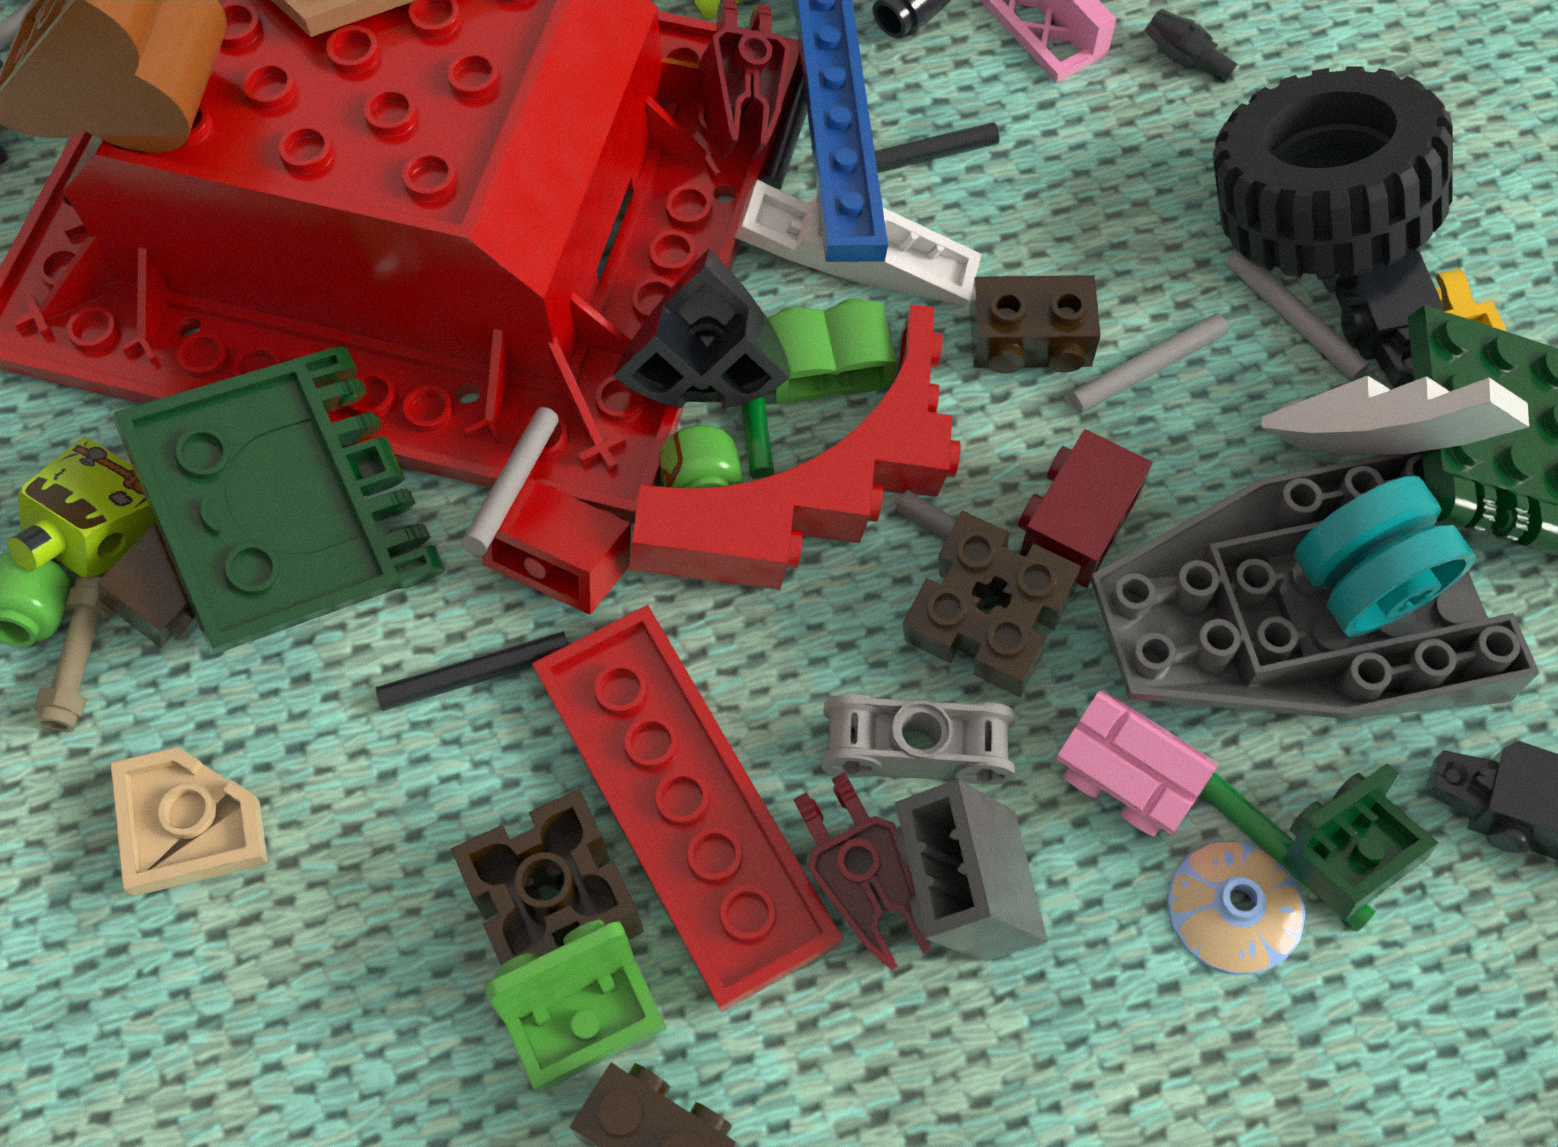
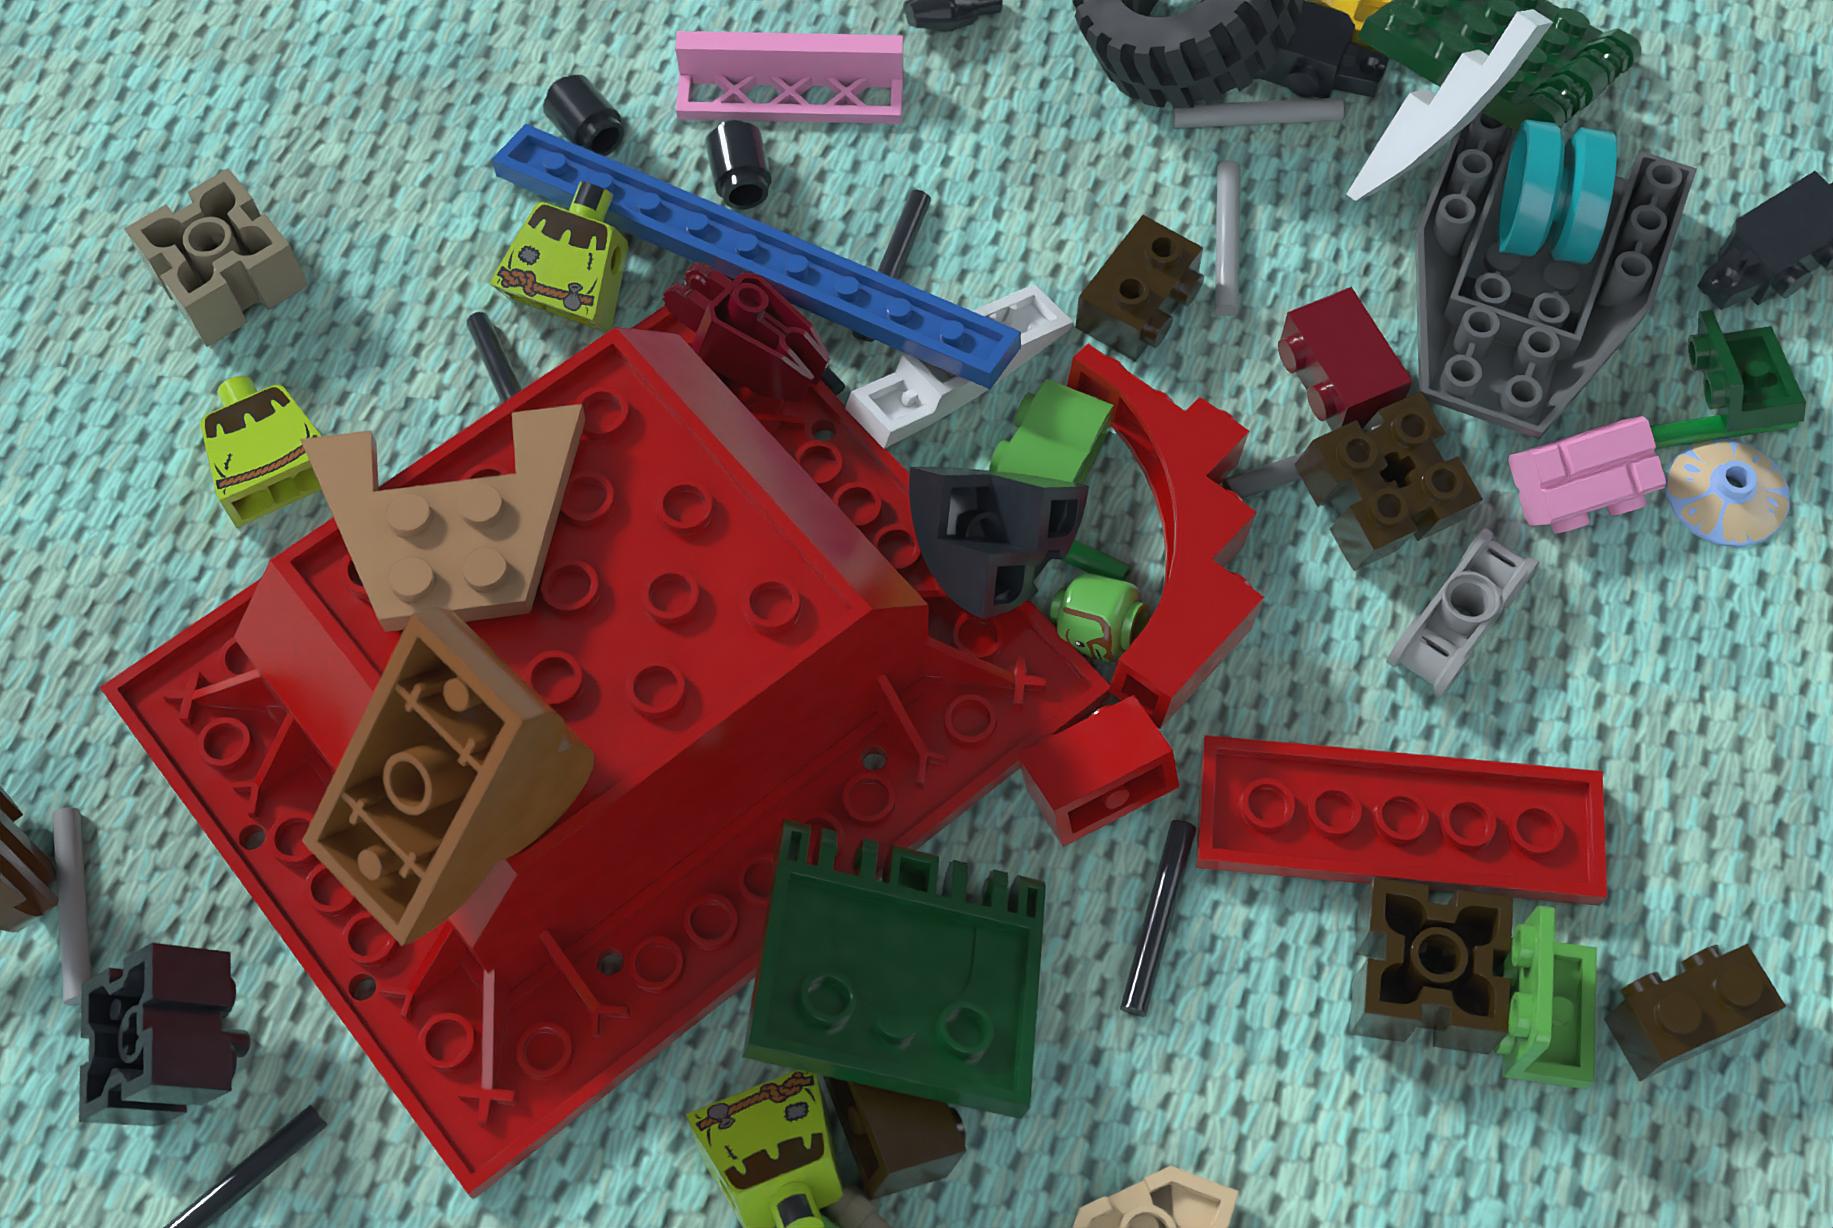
camera: 55 degrees left, 0 degrees up
light grey bar [461,407,558,556] -> none
dark red hinge [793,772,929,969] -> none
dark grey brick [895,779,1048,962] -> none

